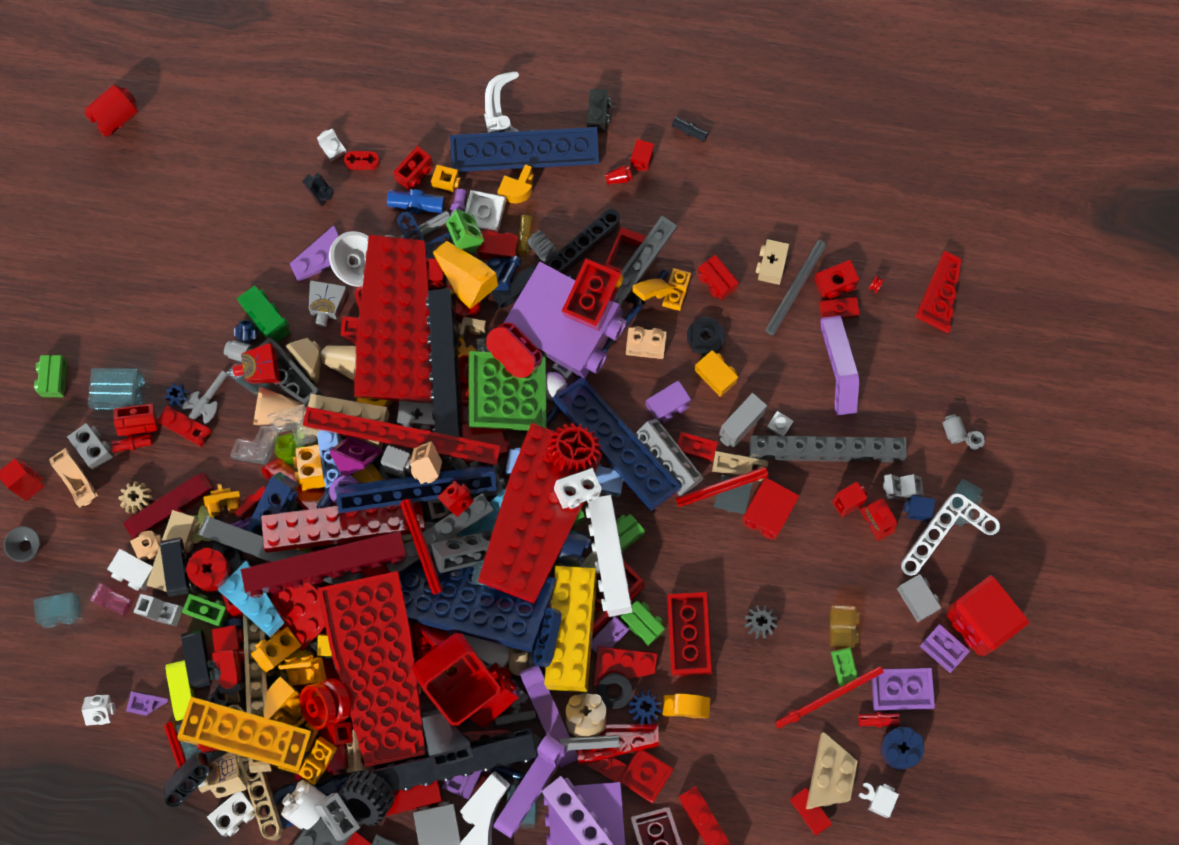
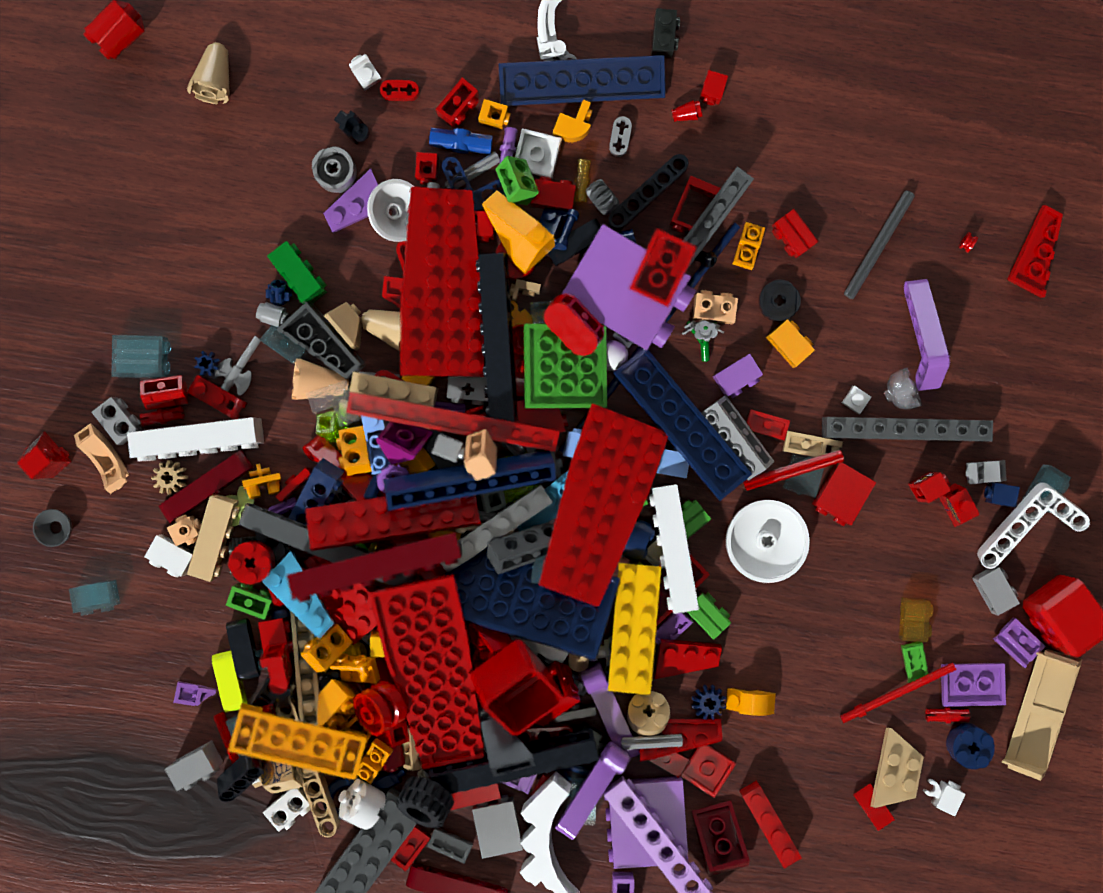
camera: 10 degrees left, 15 degrees up
bright green brick [34,355,67,397] -> none
white brick [82,695,115,726] -> none
clear pink piece [89,583,132,616] -> none
light grey brick [133,594,184,626] -> none
black beam [160,537,190,597] -> none
clear plate [230,425,280,464] -> none
red torso [232,343,280,384] -> none
light grey torso [309,281,348,327] -> none
light grey brick [314,793,360,841] -> none
red axle [400,499,443,594] -> none
red brick [437,481,474,517] -> none
dark blue beam [533,607,562,668] -> none
red gear [548,423,601,474] -> none
white brick [554,468,602,509] -> none
black tyre [597,672,633,709] -> none
light orange slope [632,279,674,301] -> none
red brick [667,592,713,677] -> none
black pin [671,116,709,143] -> none
light grey brick [719,393,767,448] -> none
dark grey gear [744,605,778,639] -> none
tan brick [756,239,789,285] -> none
red brick [814,260,860,299] -> none
red plate [819,297,860,319] -> none
light grey brick [942,414,967,444] -> none
light grey plate [965,431,985,450] -> none
none -> white brick [127,417,264,461]
none -> light grey brick [165,741,223,791]
none -> tan cone [187,42,230,104]
none -> light grey brick [312,147,357,193]
none -> red brick [415,152,439,185]
none -> light grey beam [609,116,632,157]
none -> light grey plant [682,320,724,362]
none -> white dish [726,500,810,583]
none -> clear cylinder [884,367,922,410]
none -> tan piece [1002,649,1082,781]

